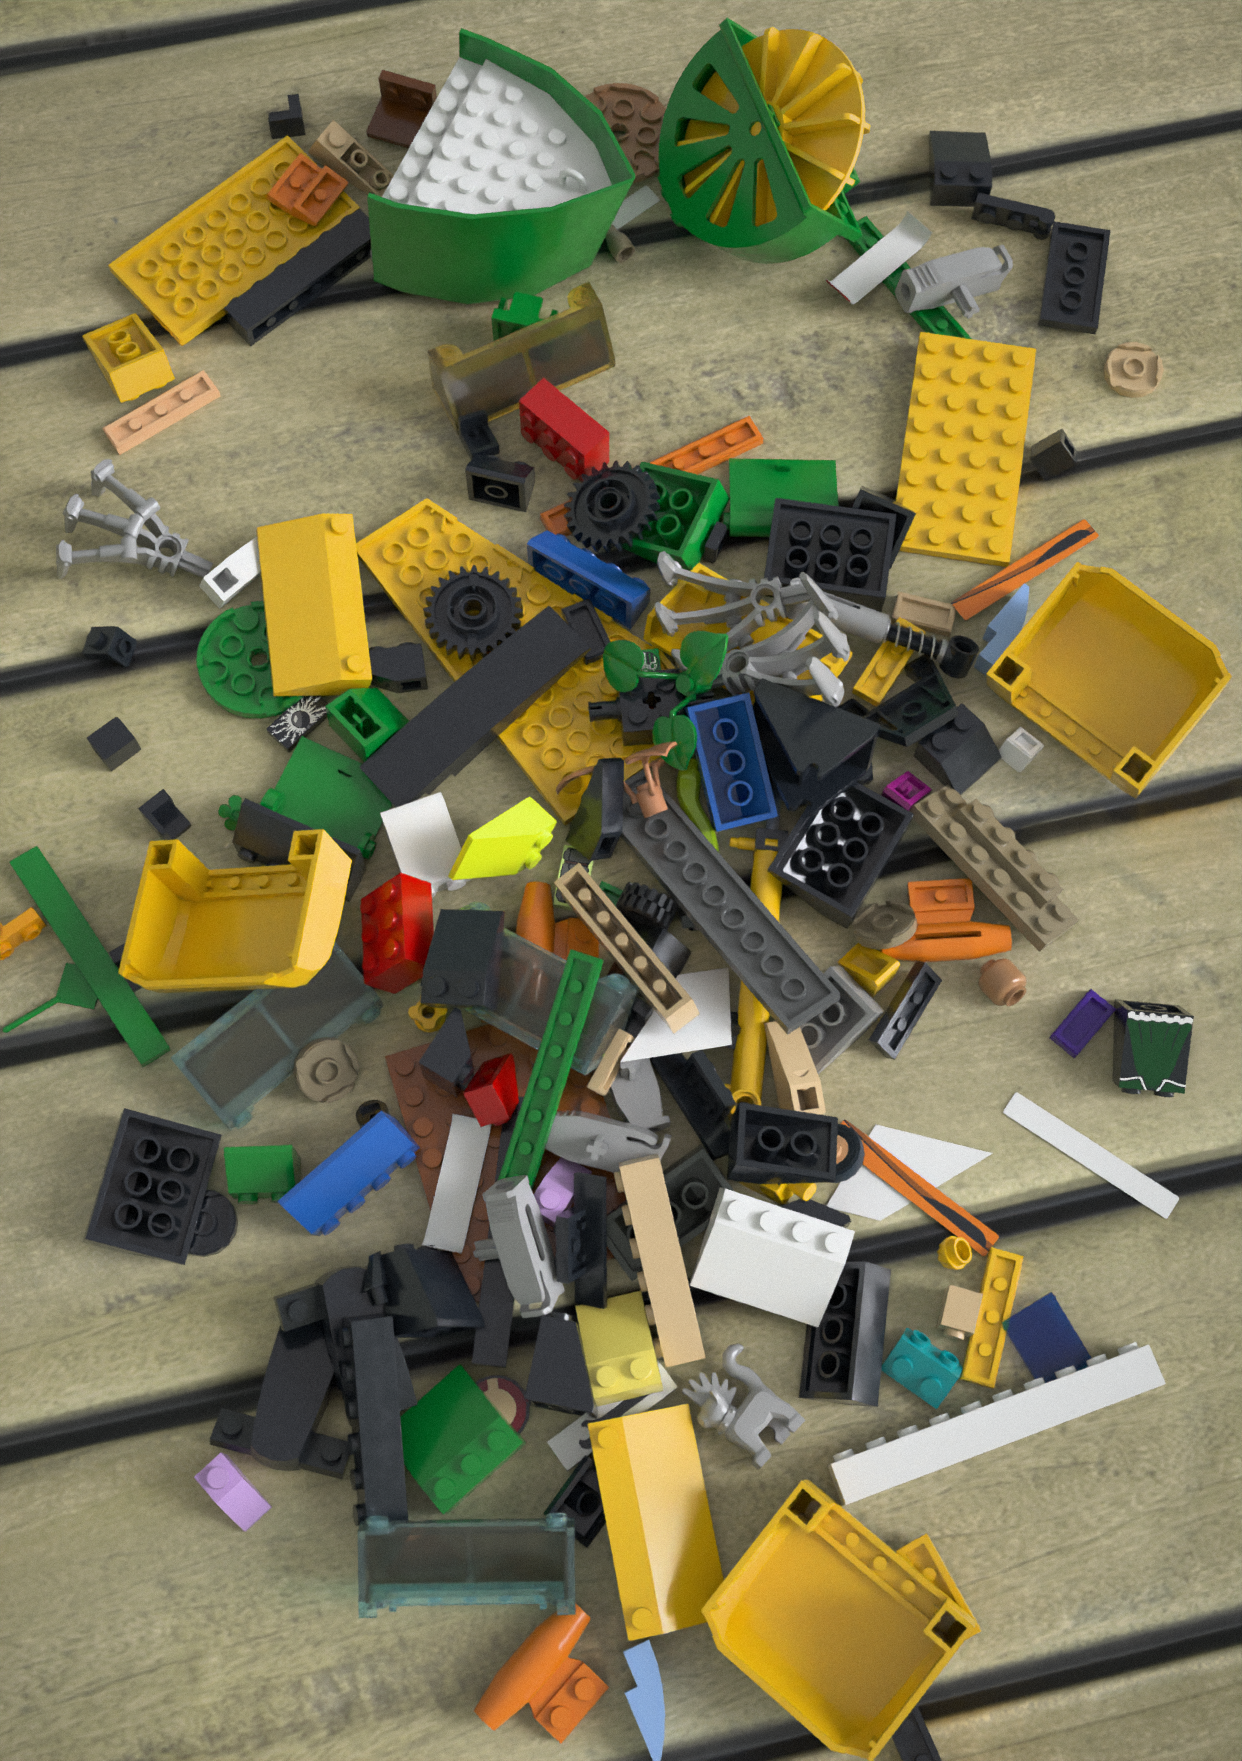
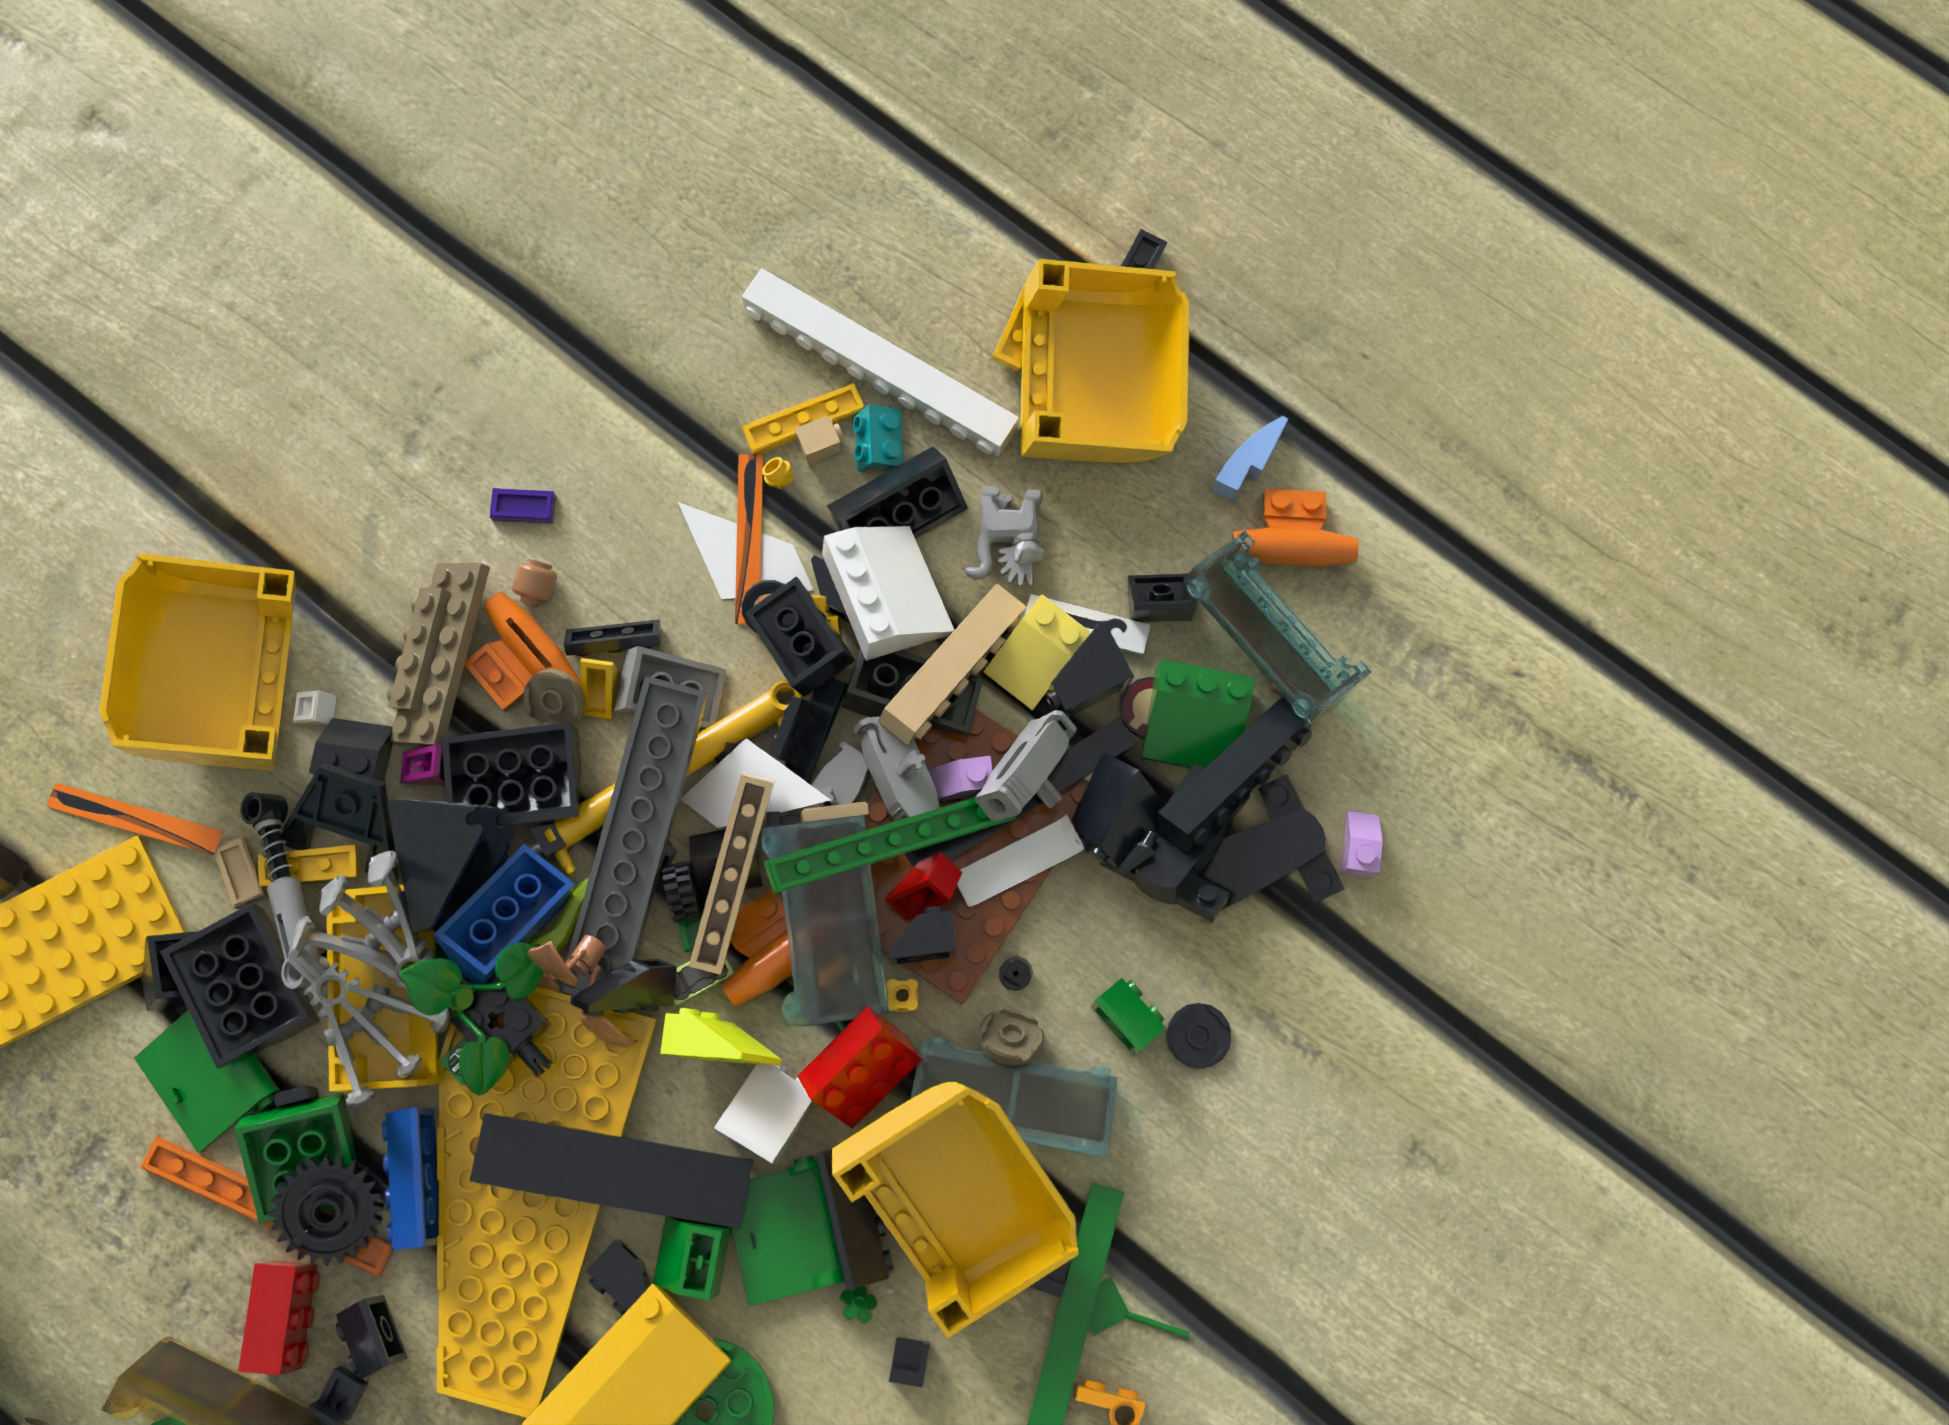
camera: 130 degrees left, 5 degrees up
black slope [83,1108,222,1265] -> none
tile [266,696,328,753] -> none
blue slope [278,1111,420,1236] -> none
black slope [420,909,505,1010] -> none
black gear [423,565,523,661] -> none
black bracket [554,1172,607,1309] -> none
black tile [561,598,610,665] -> none
yellow slope [587,1404,724,1641] -> none
tan slope [764,1021,826,1114] -> none
light blue slope [974,583,1029,676] -> none
clear blue piece [1001,1292,1092,1383] -> none
white sticker [1003,1092,1179,1219] -> none
slope [1112,999,1194,1098] -> none

